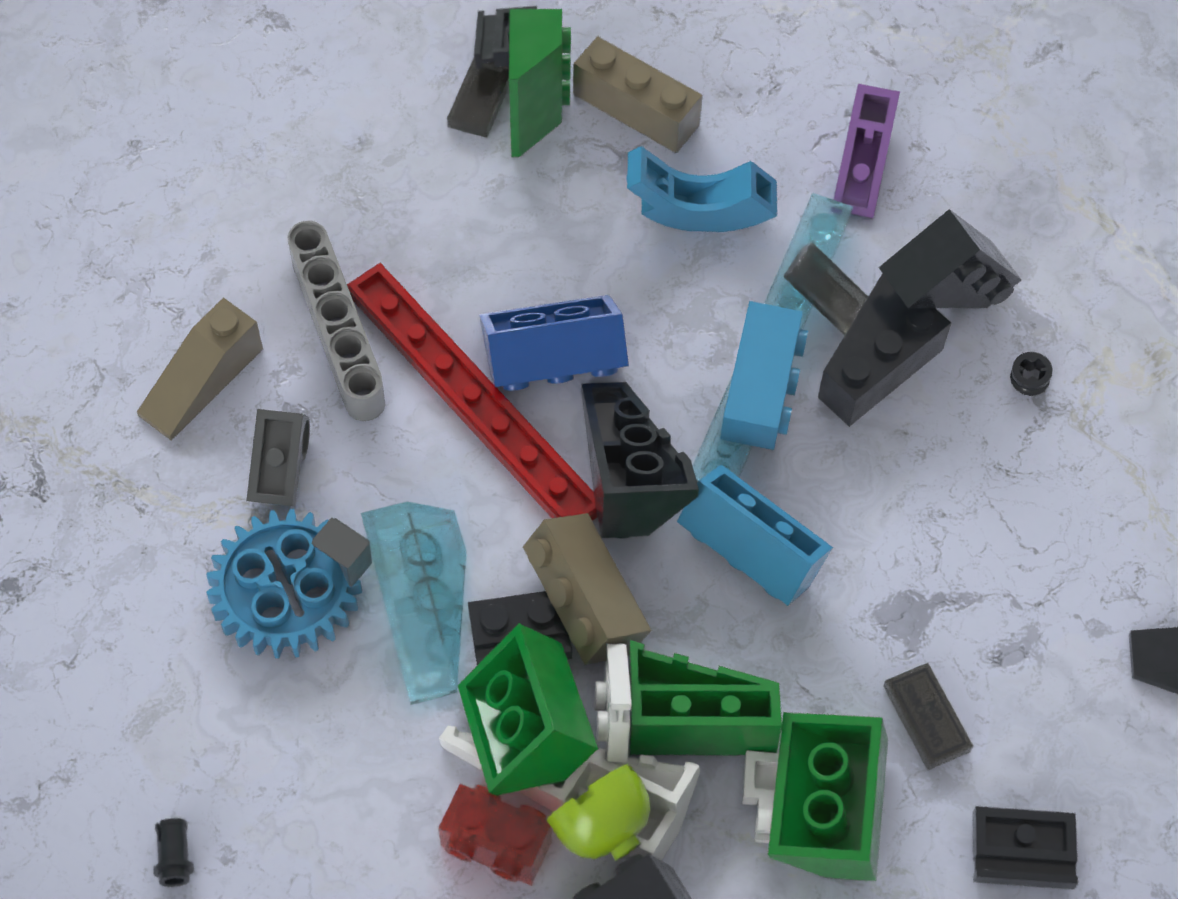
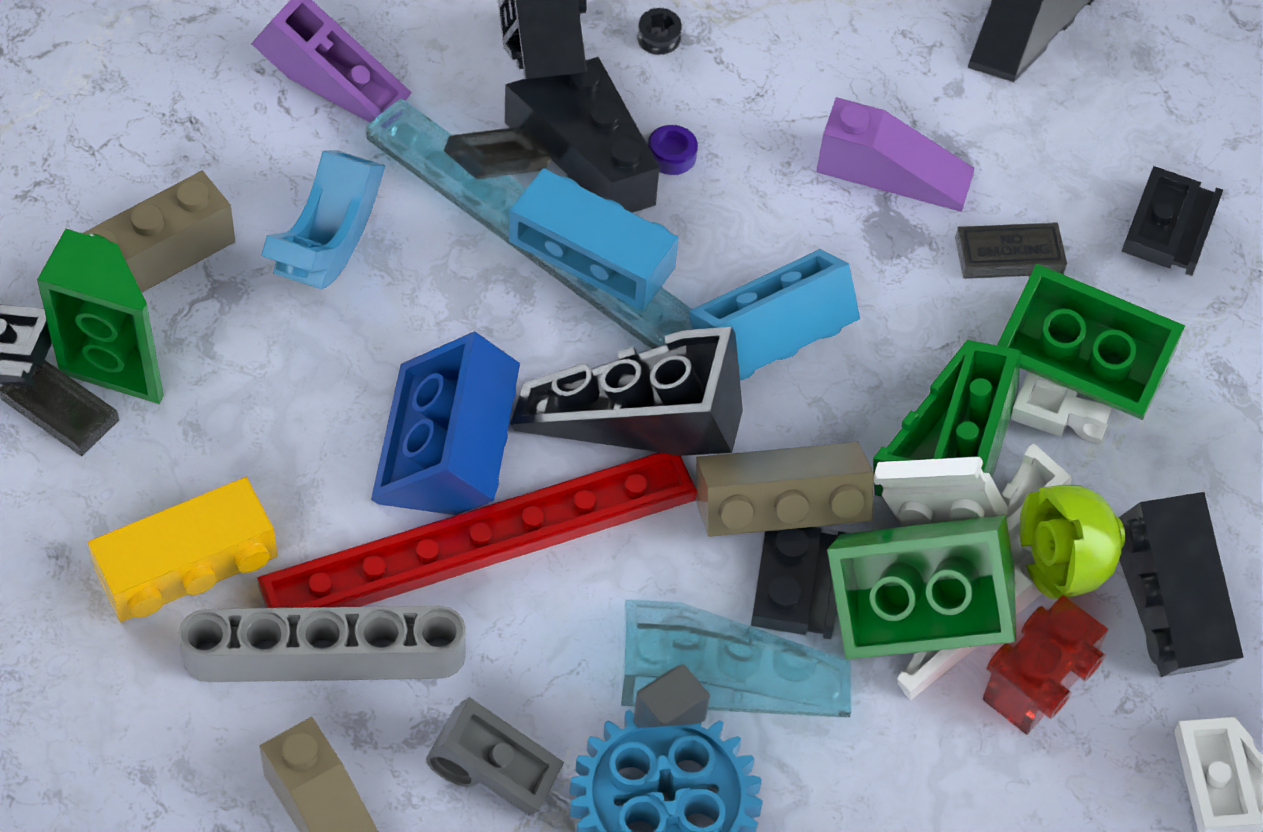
camera: 75 degrees left, 5 degrees down
none -> yellow brick [87,476,278,623]
none -> dark purple tile [648,125,698,175]
none -> medium lavender slope [816,97,975,212]

